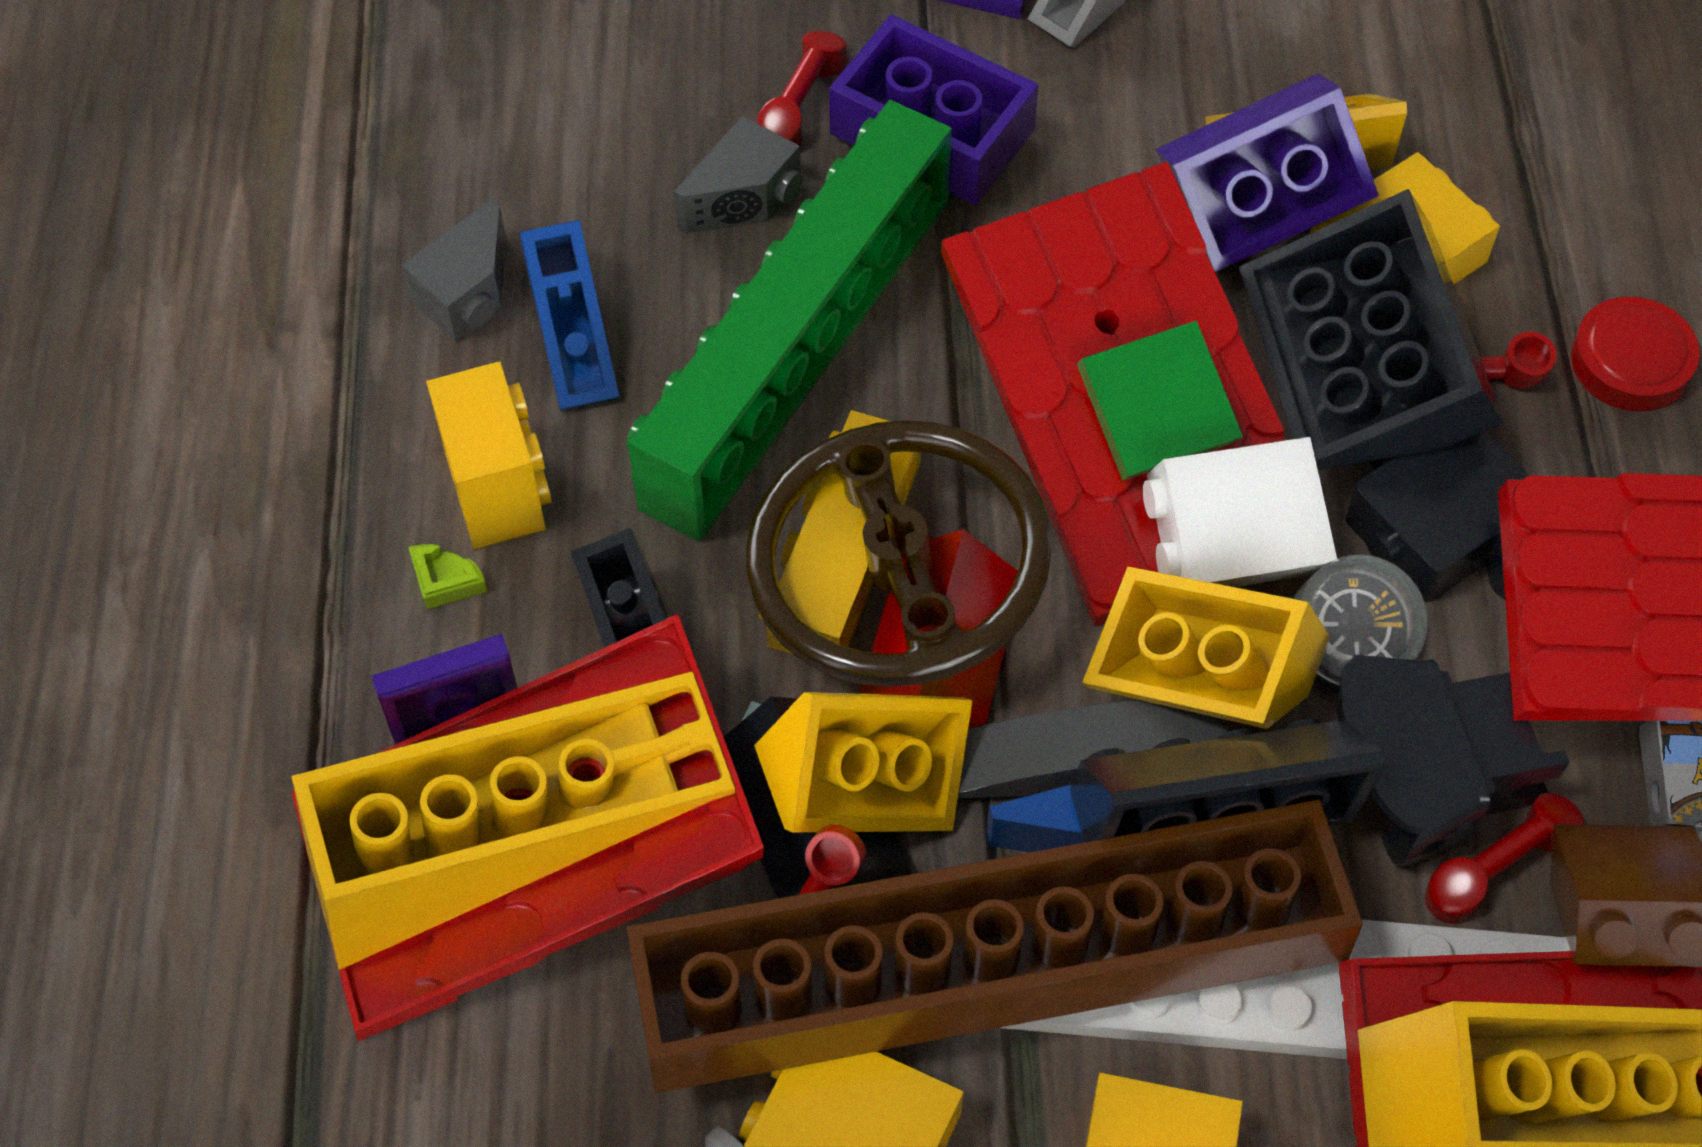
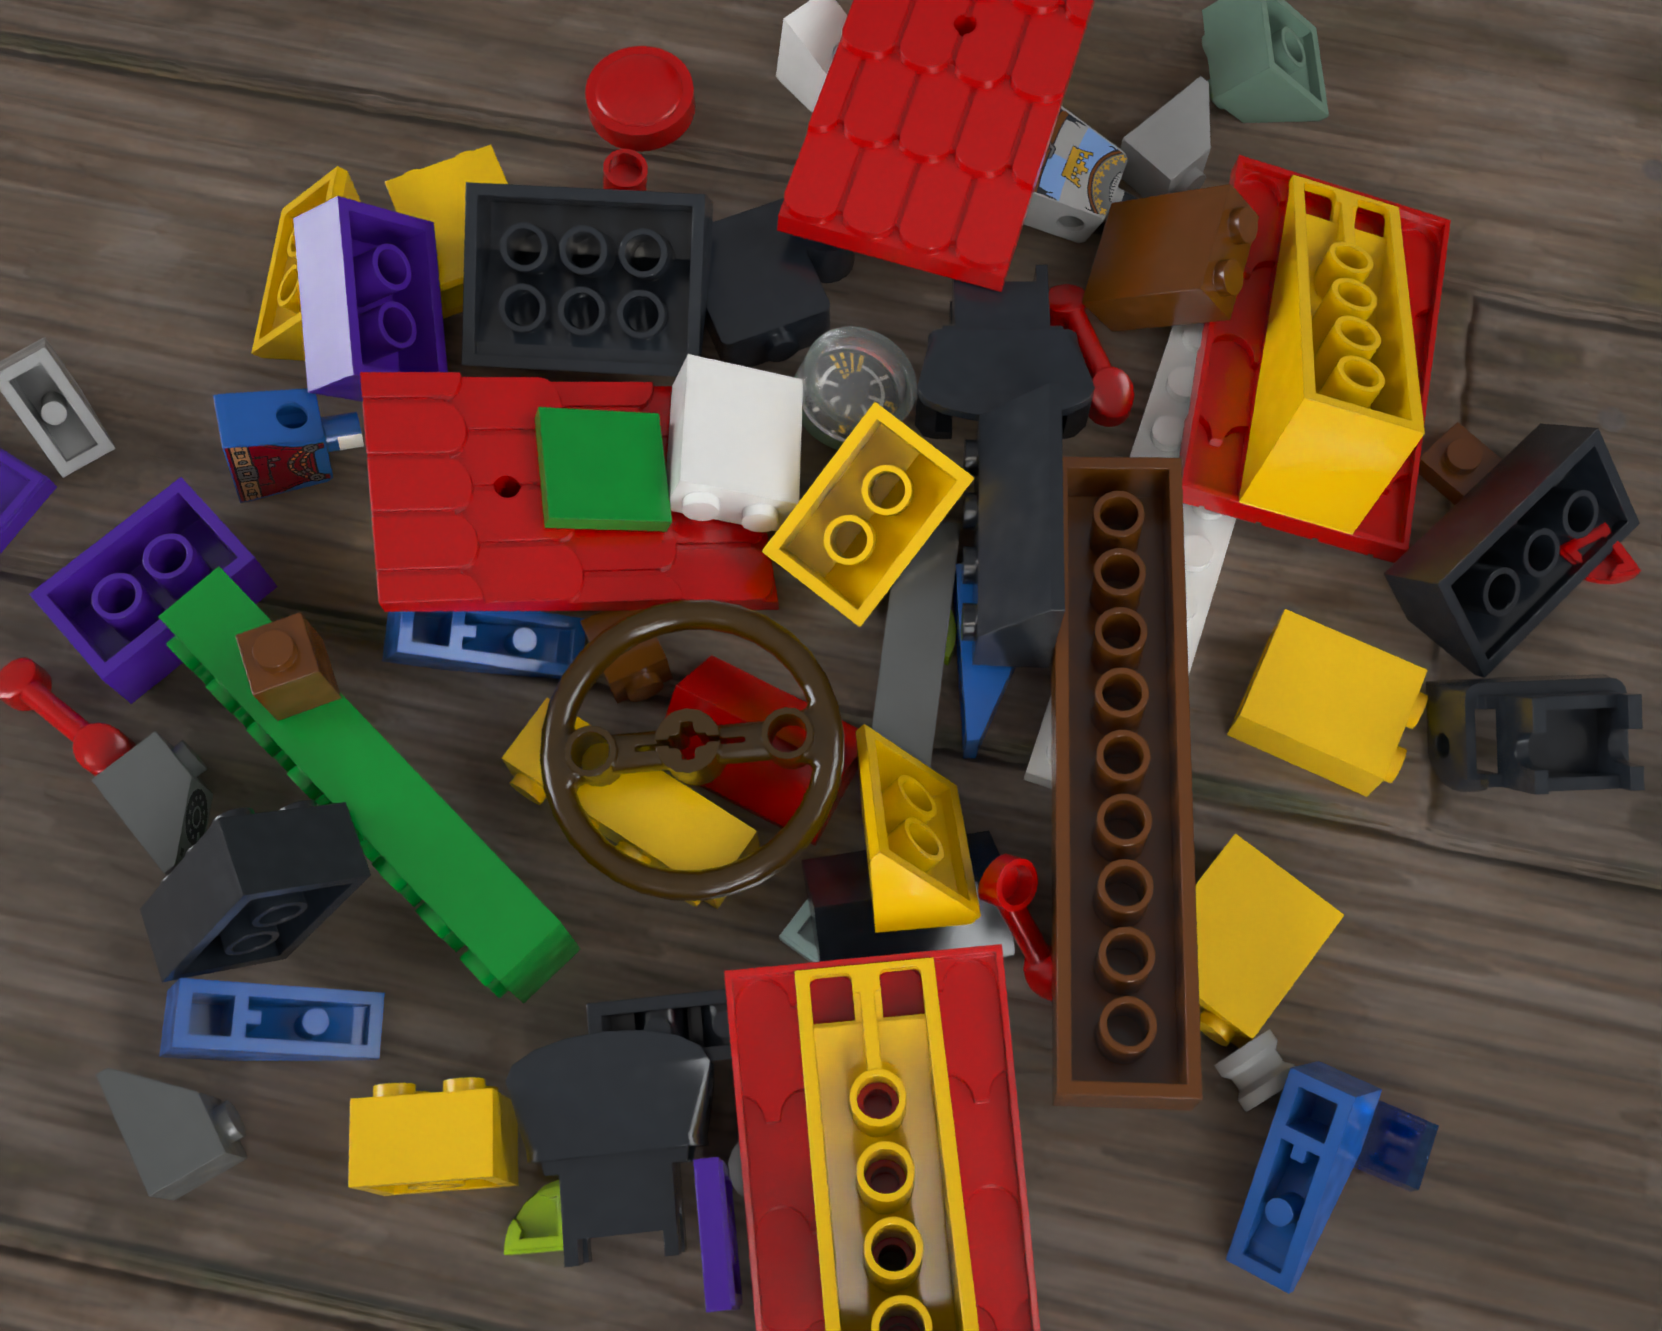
camera: 75 degrees left, 10 degrees up
none -> black brick [140,800,371,982]
none -> blue torso [213,388,364,503]
none -> reddish brown brick [235,612,341,721]
none -> blue slope [382,611,585,679]
none -> black piece [506,1030,715,1268]
none -> reddish brown brick [580,609,673,704]

